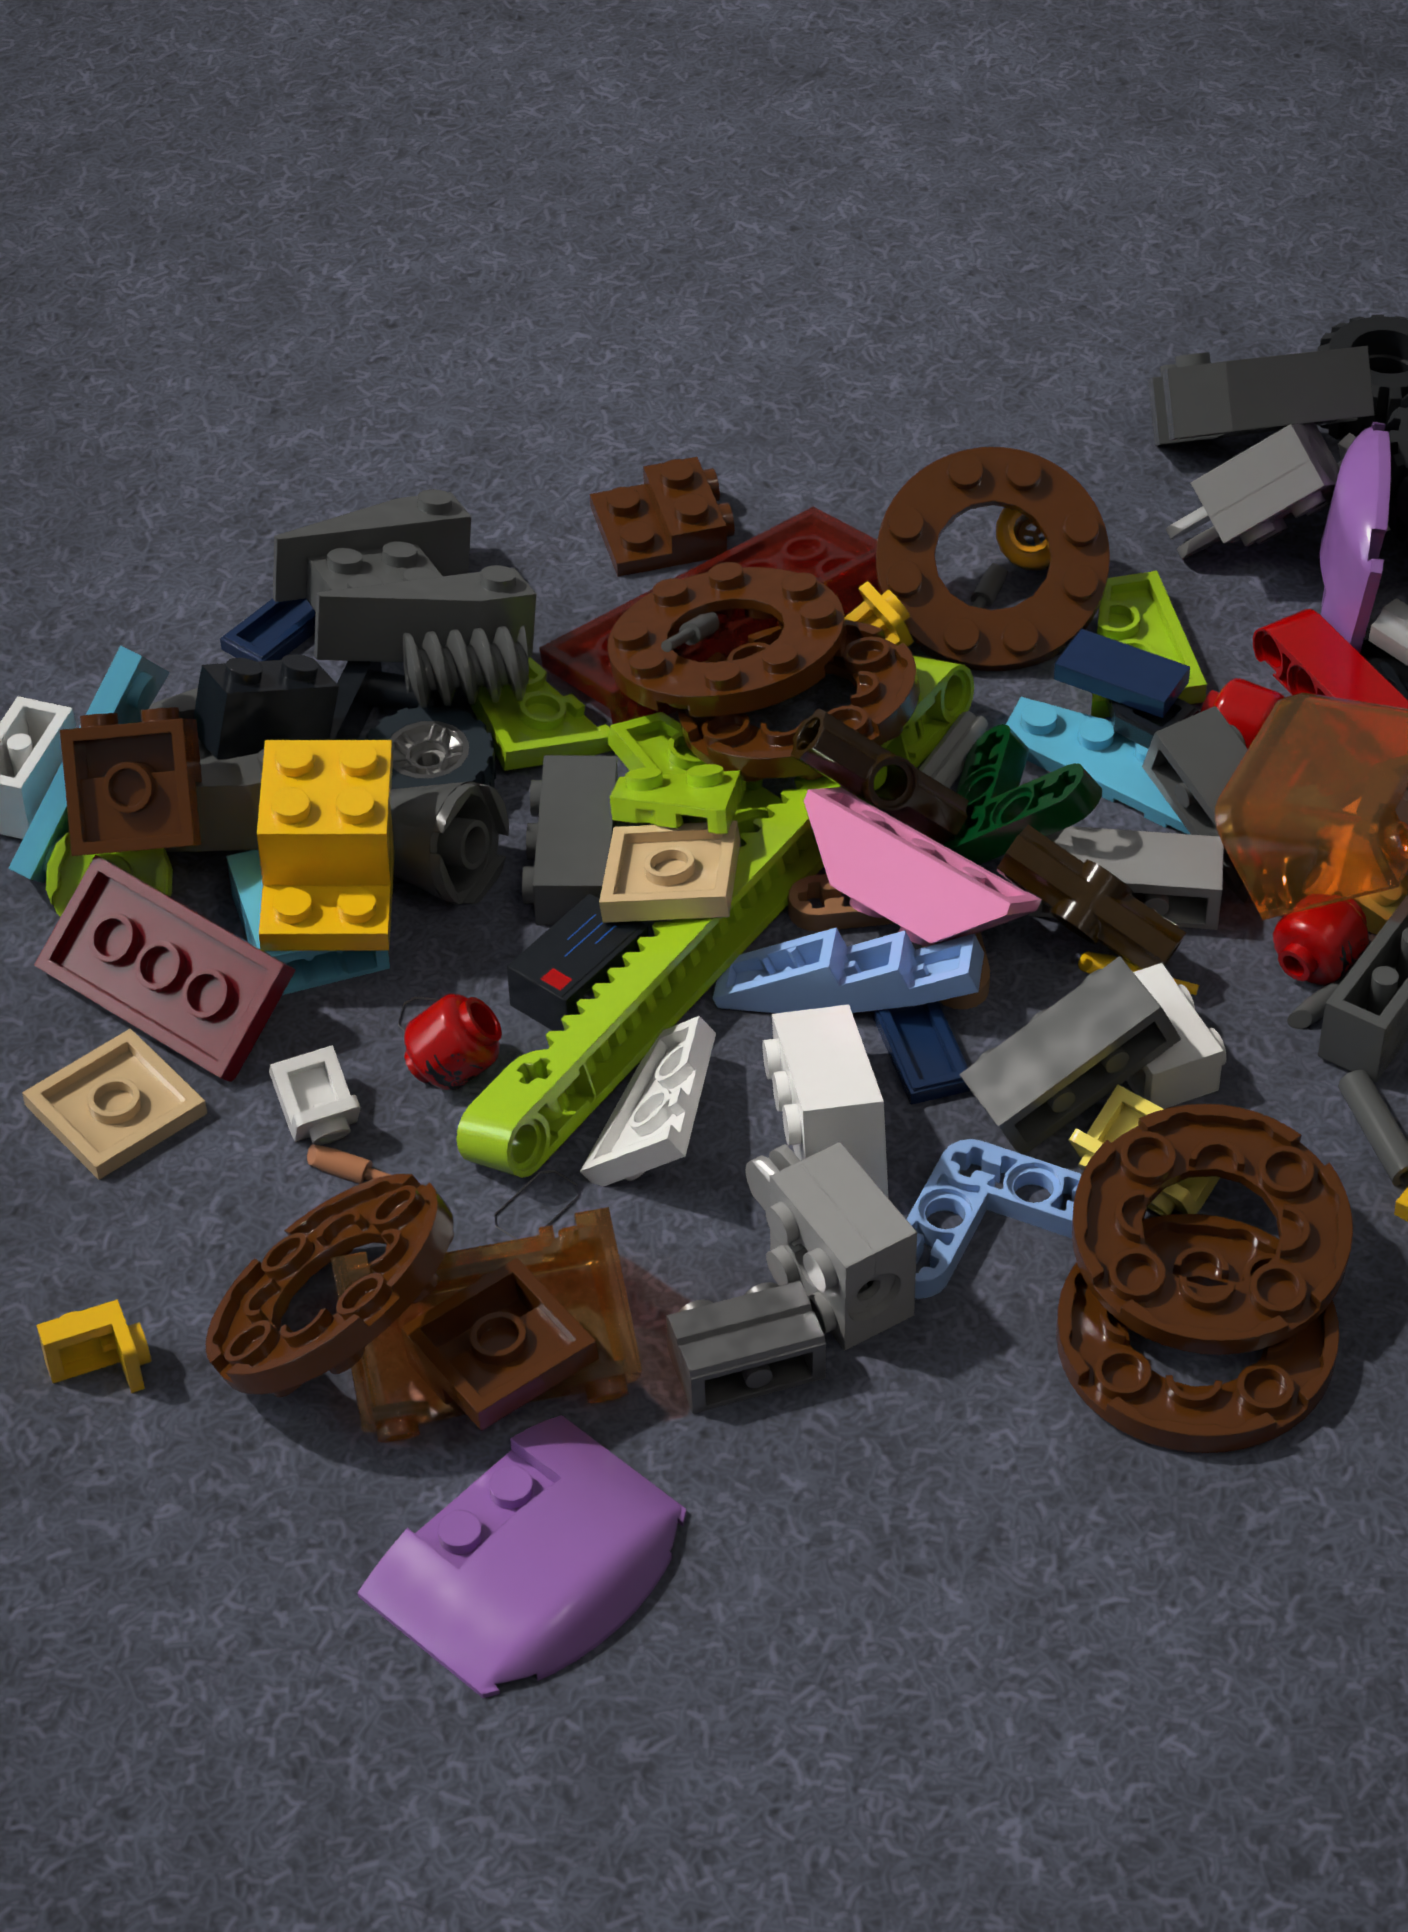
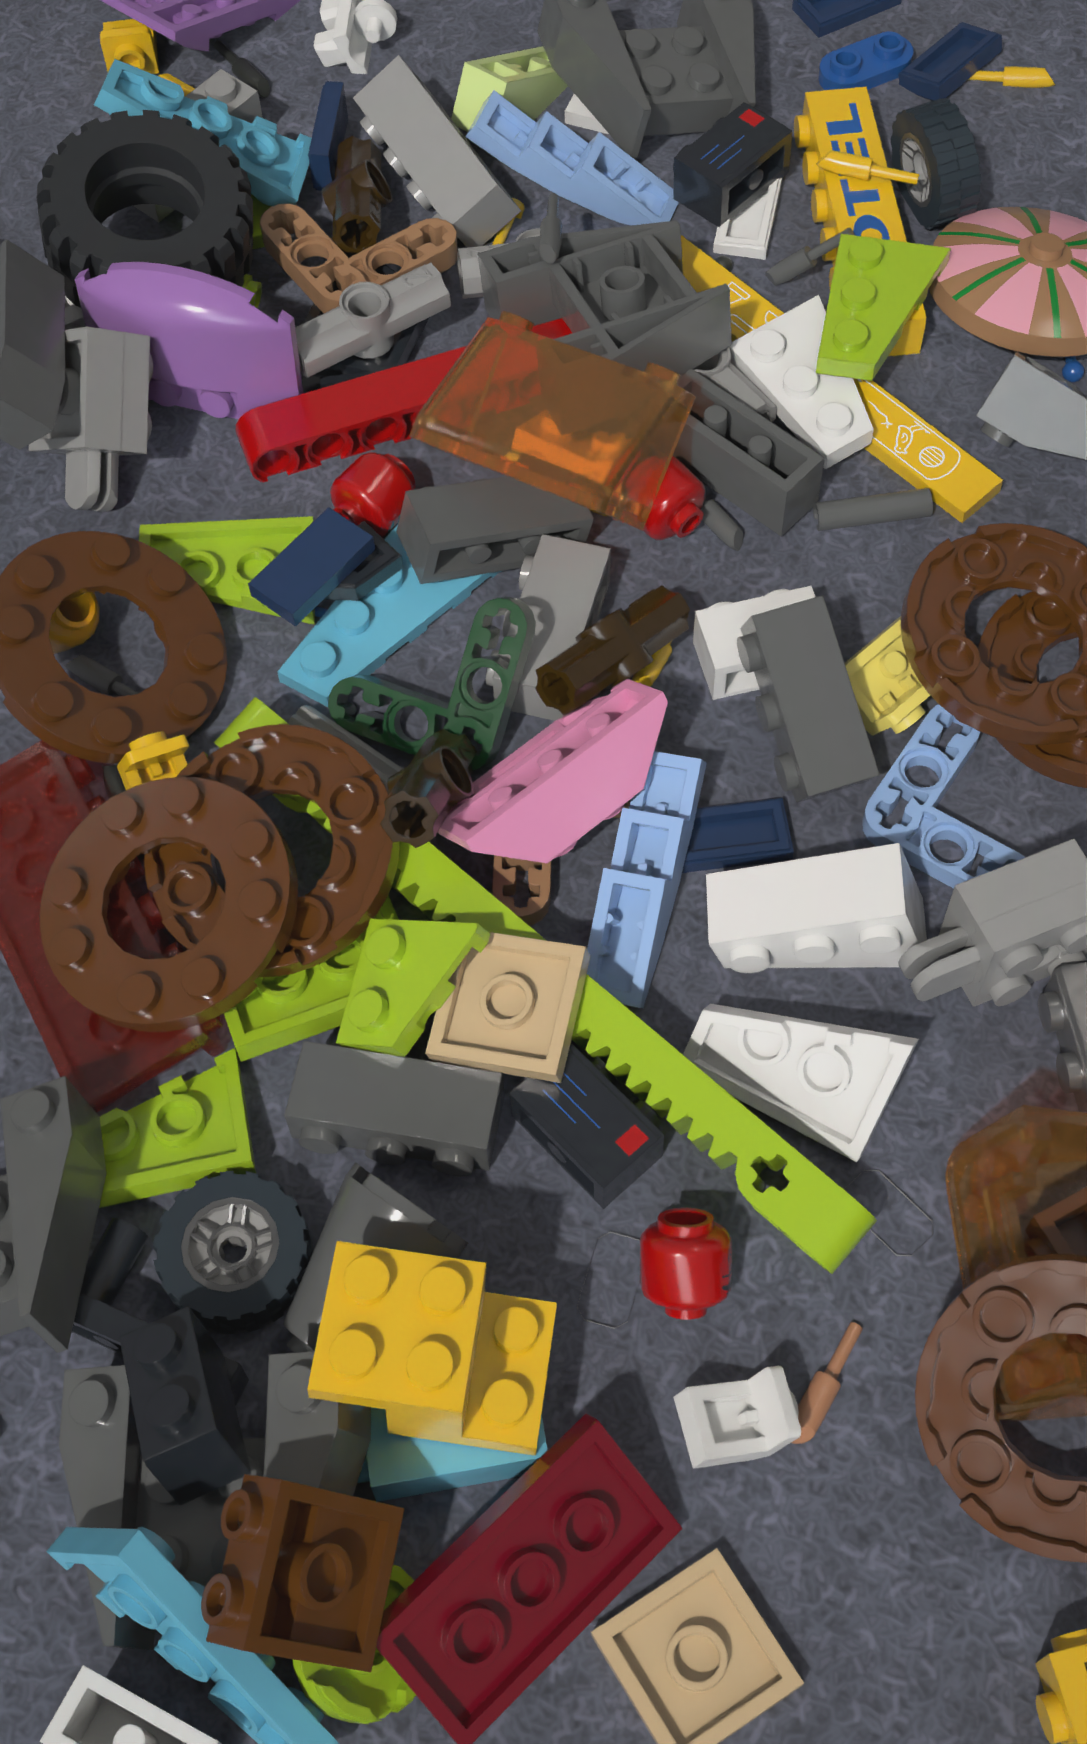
camera: 80 degrees left, 15 degrees up
dark grey piece [403,625,529,708] -> none
dark grey piece [661,612,720,652] -> none

